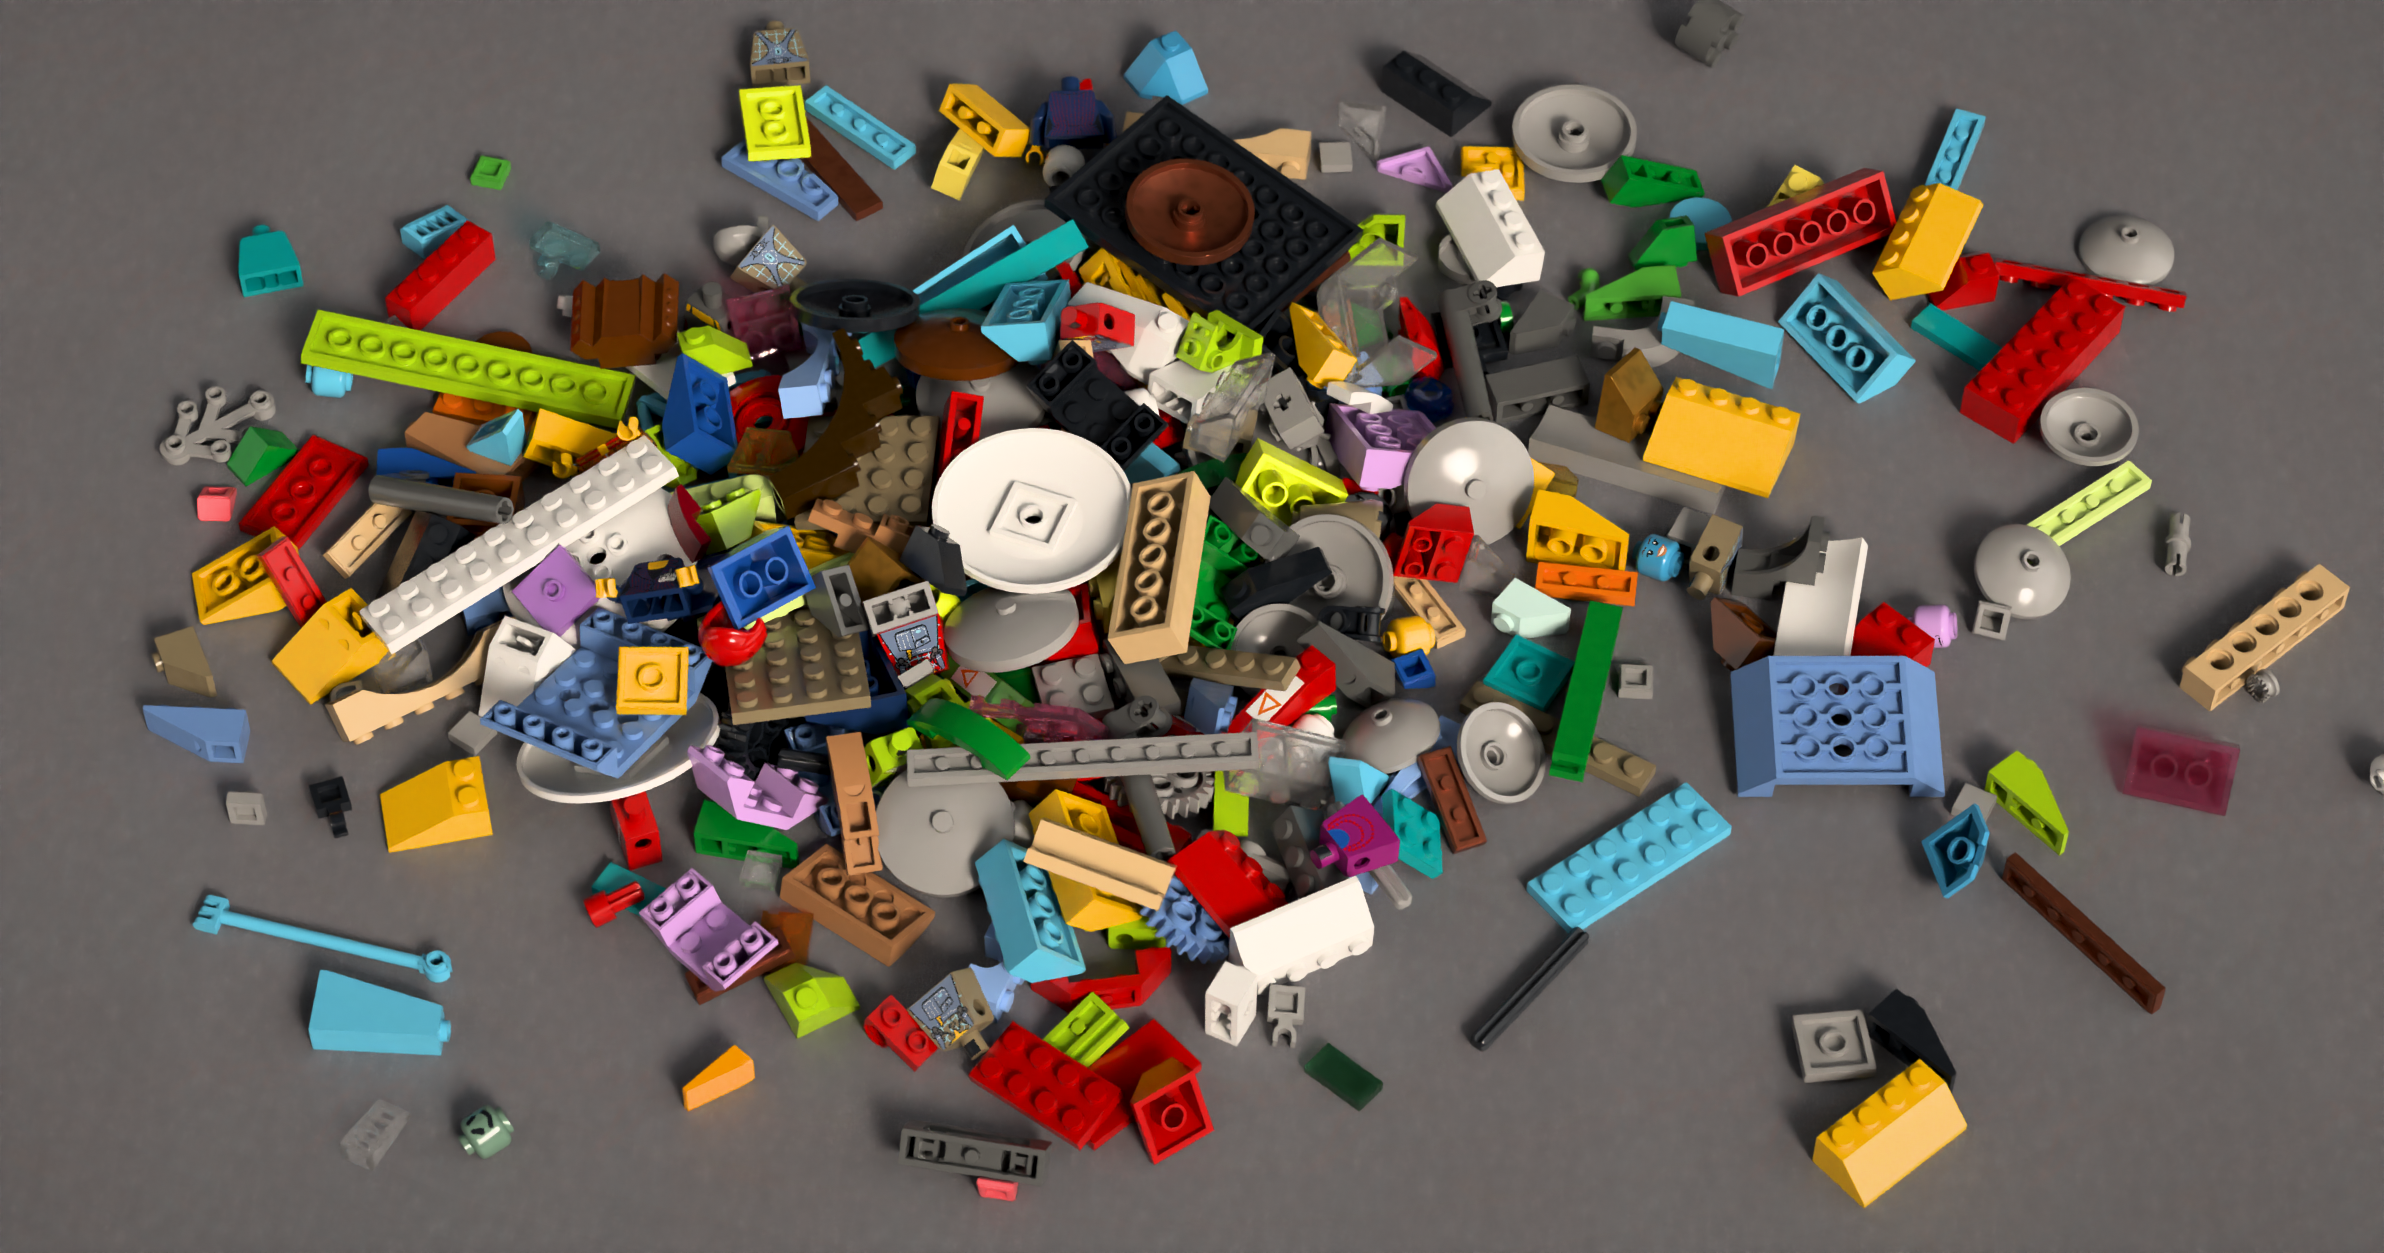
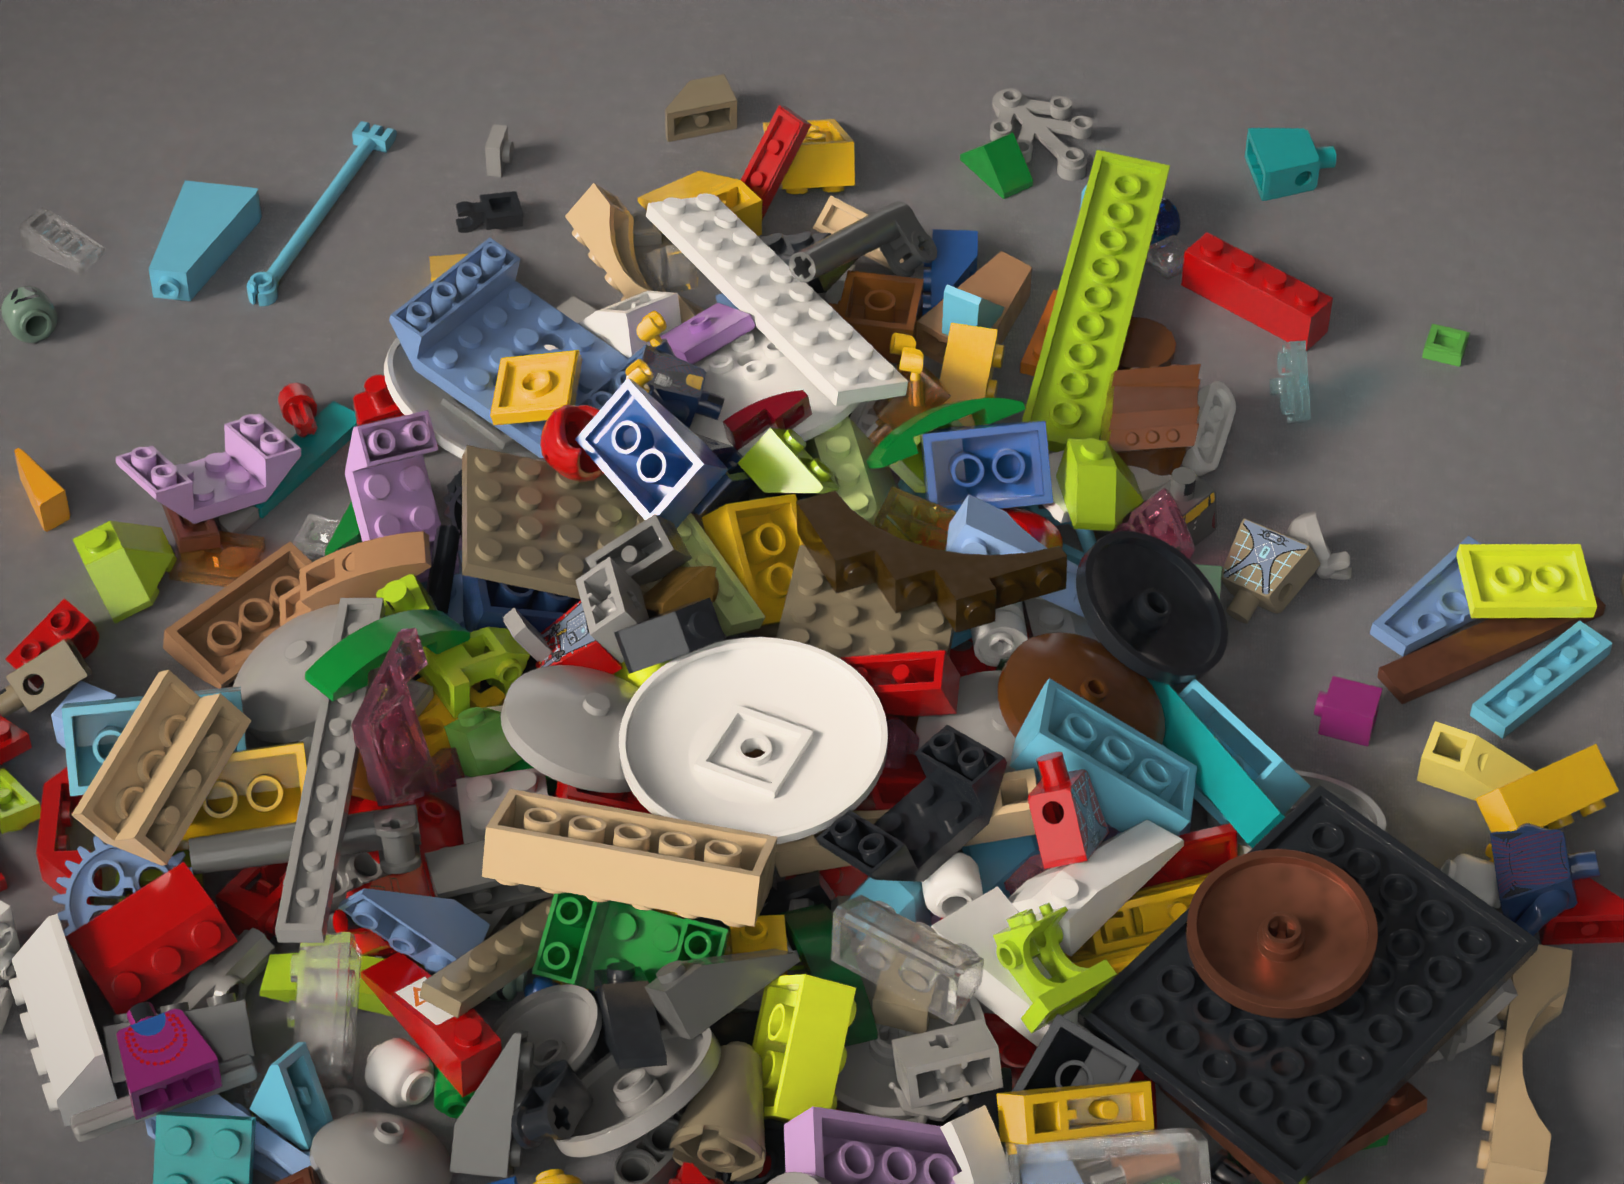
camera: 95 degrees right, 5 degrees down
medium blue slope [143,705,251,763] -> none
coral slope [197,486,237,522] -> none
red tile [239,435,369,551] -> none
medium azure slope [400,205,470,259] -> none
medium nougat slope [807,498,915,555] -> none
none -> green slope [866,398,1026,469]
none -> magenta brick [1314,676,1383,747]

